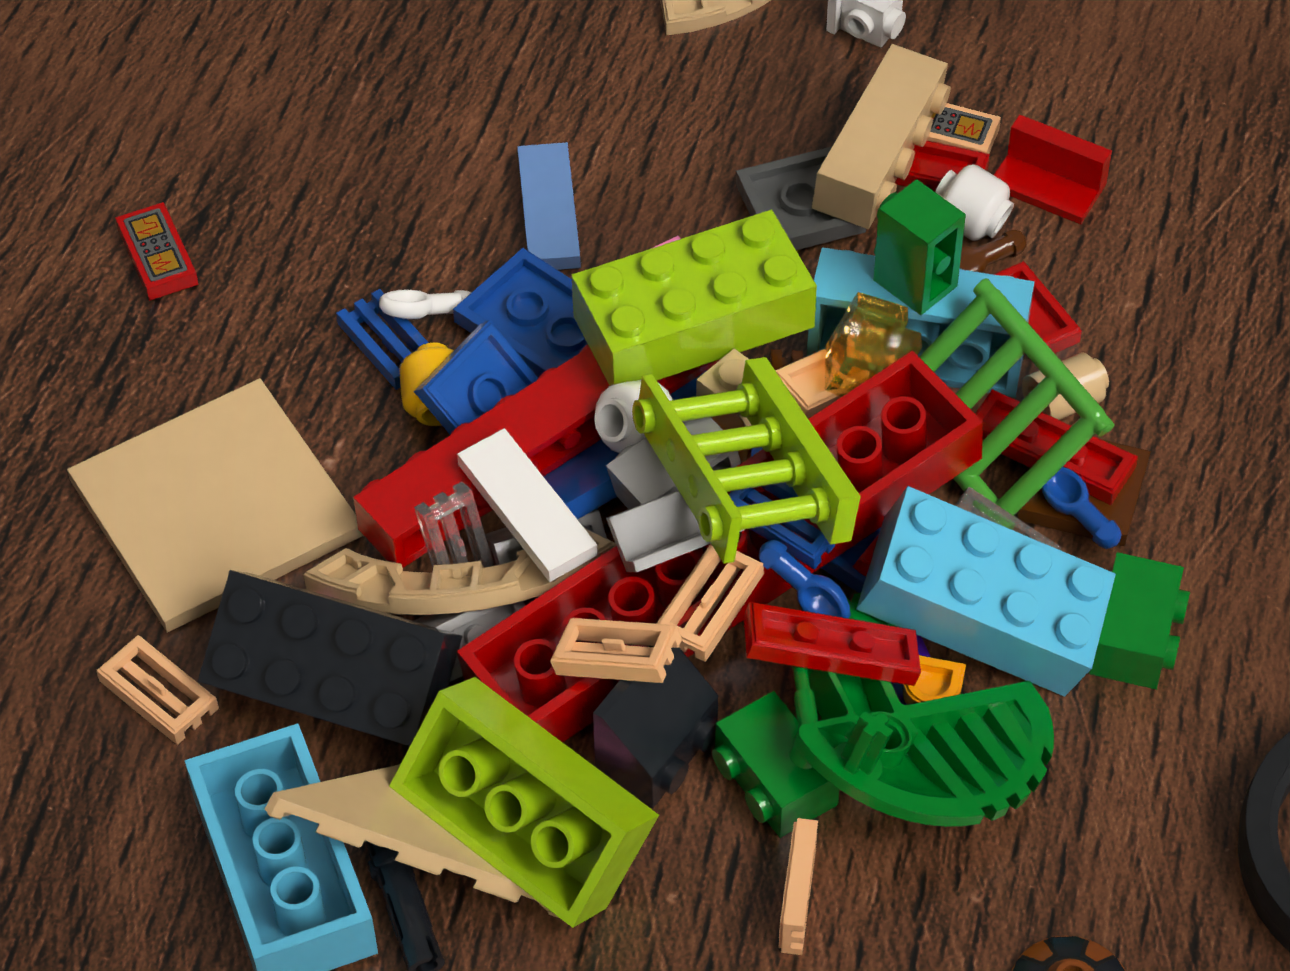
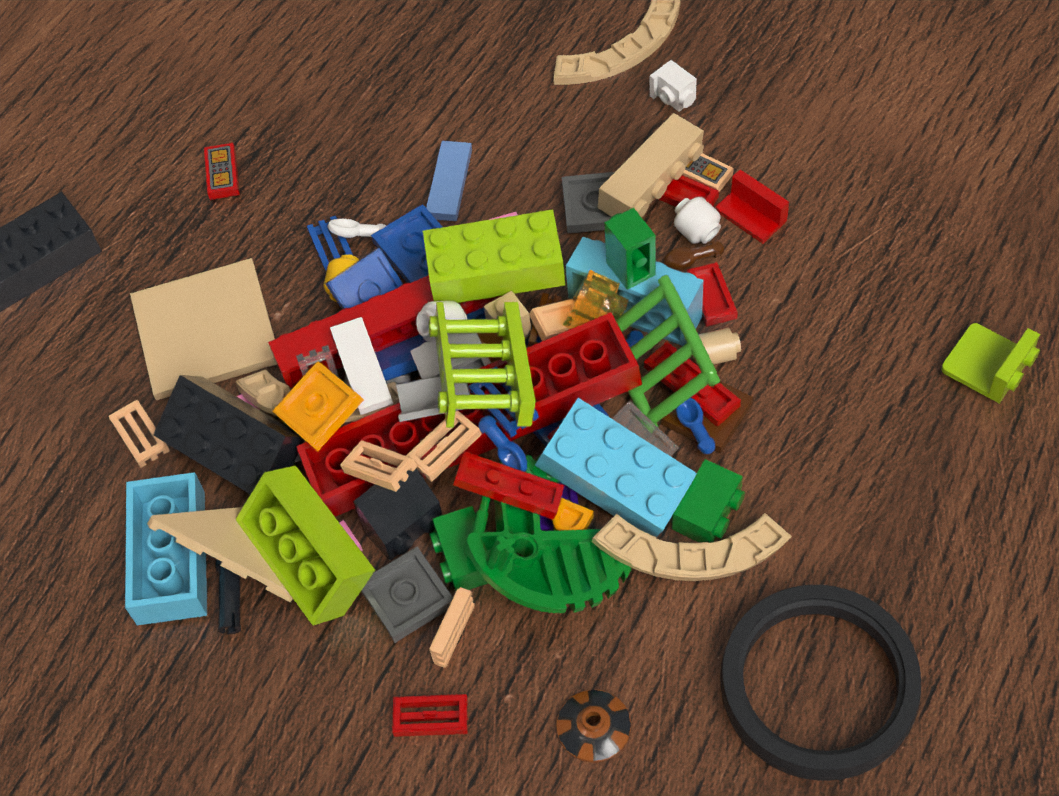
camera: 20 degrees right, 5 degrees up
none -> light orange tile [272,361,364,451]
none -> dark grey plate [361,546,453,643]
none -> tan tile [591,513,792,581]

